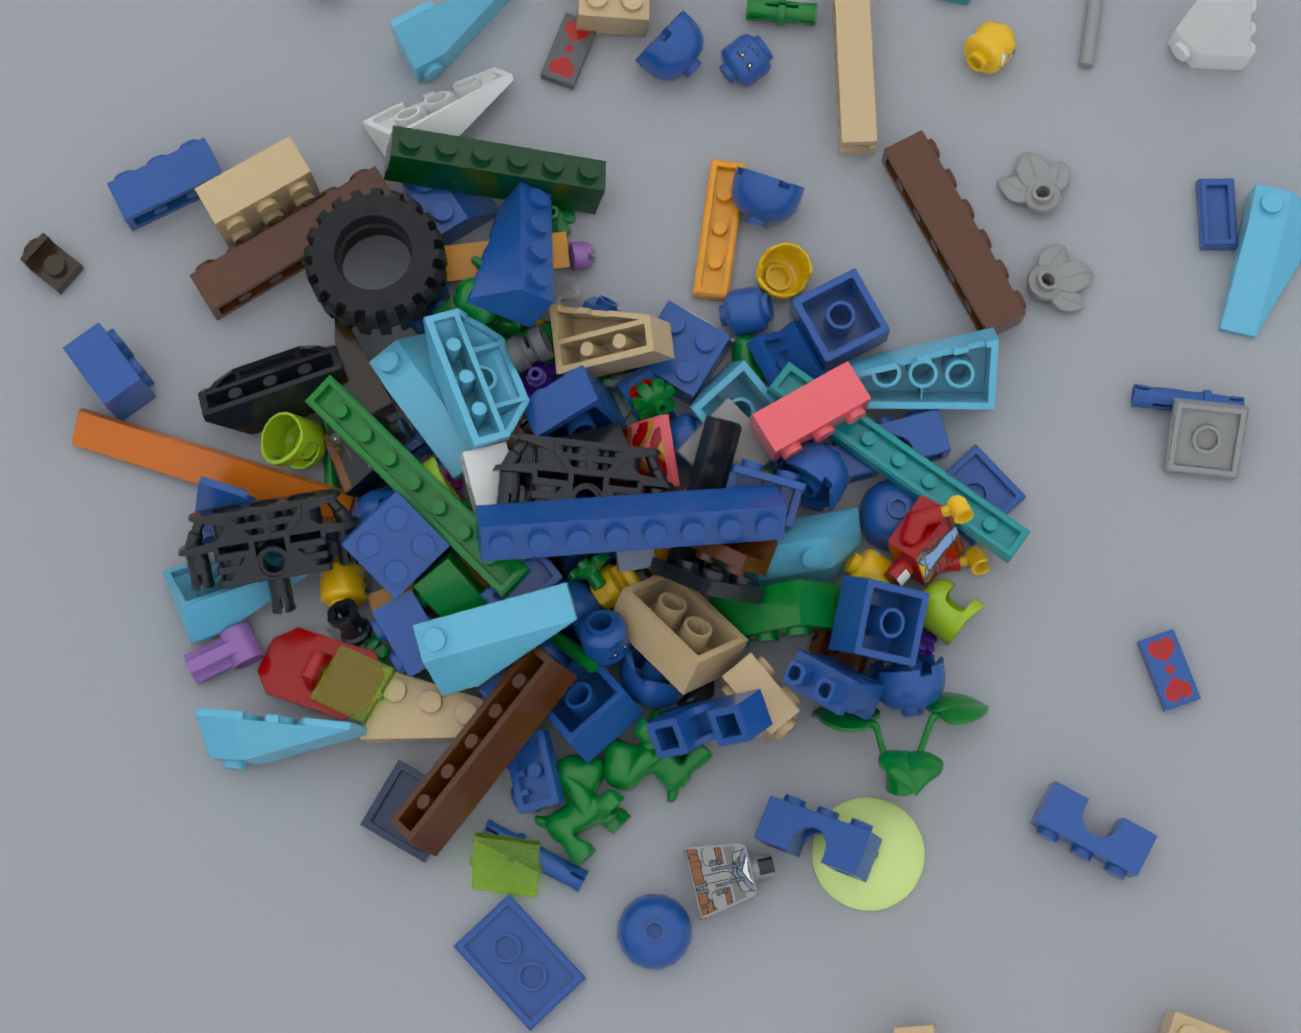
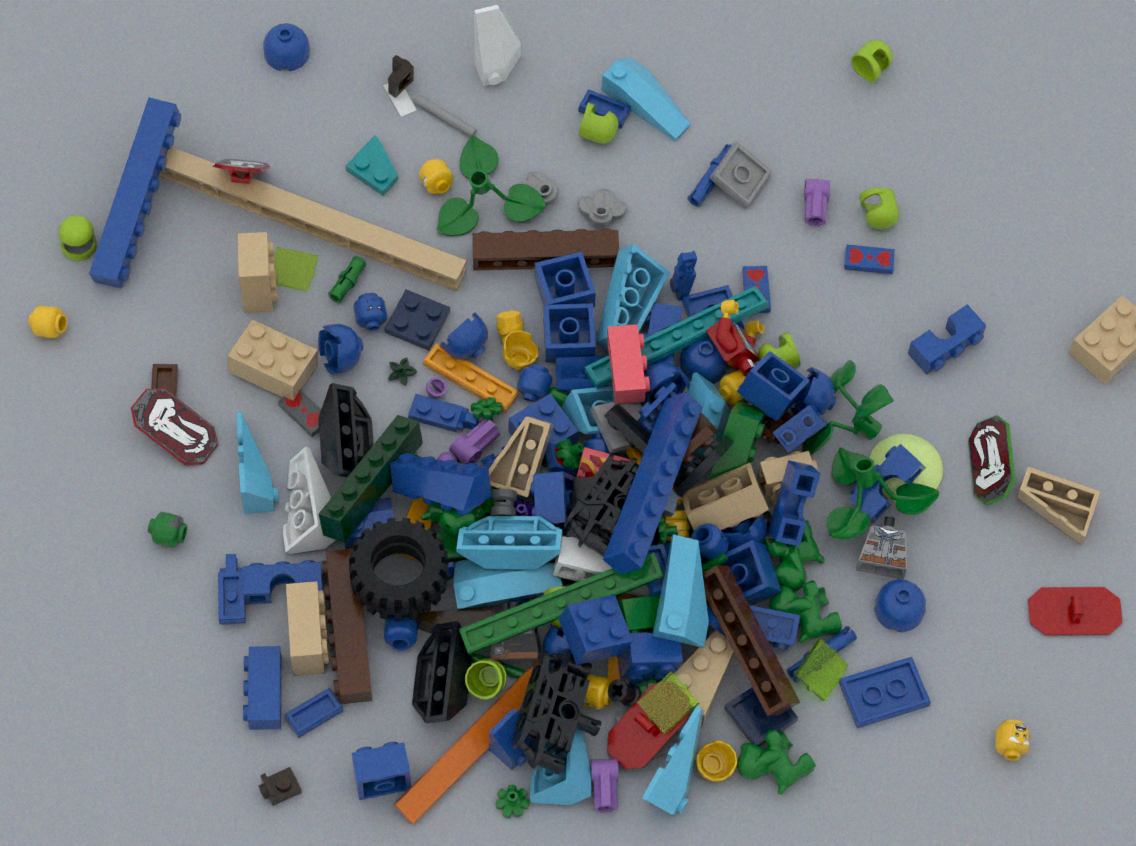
camera: 70 degrees left, 15 degrees down
none -> blue hinge [218,554,246,624]
none -> blue arch [243,560,323,605]
none -> blue tile [284,688,343,738]
none -> black wedge [318,383,374,478]
none -> blue head [384,616,418,651]
none -> dark blue plate [385,289,450,351]
none -> dark green plant [388,357,417,386]
none -> blue hinge [408,394,479,432]
none -> medium lavender hinge [426,377,447,398]
none -> green plant [437,135,546,236]
none -> medium lavender piece [449,419,500,464]
none -> green plant [471,397,503,422]
none -> green plant [495,785,529,818]
none -> yellow piece [496,310,524,344]
none -> blue brick [534,252,596,307]
none -> lime helmet [579,102,619,144]
none -> blue hinge [670,251,698,301]
none -> yellow hair [695,740,738,782]
none -> green animal [737,729,816,795]
none -> blue tile [742,266,771,313]
none -> medium lavender piece [804,178,830,227]
none -> green plant [827,447,940,539]
none -> lime helmet [859,188,899,230]
none -> shield [968,415,1016,505]

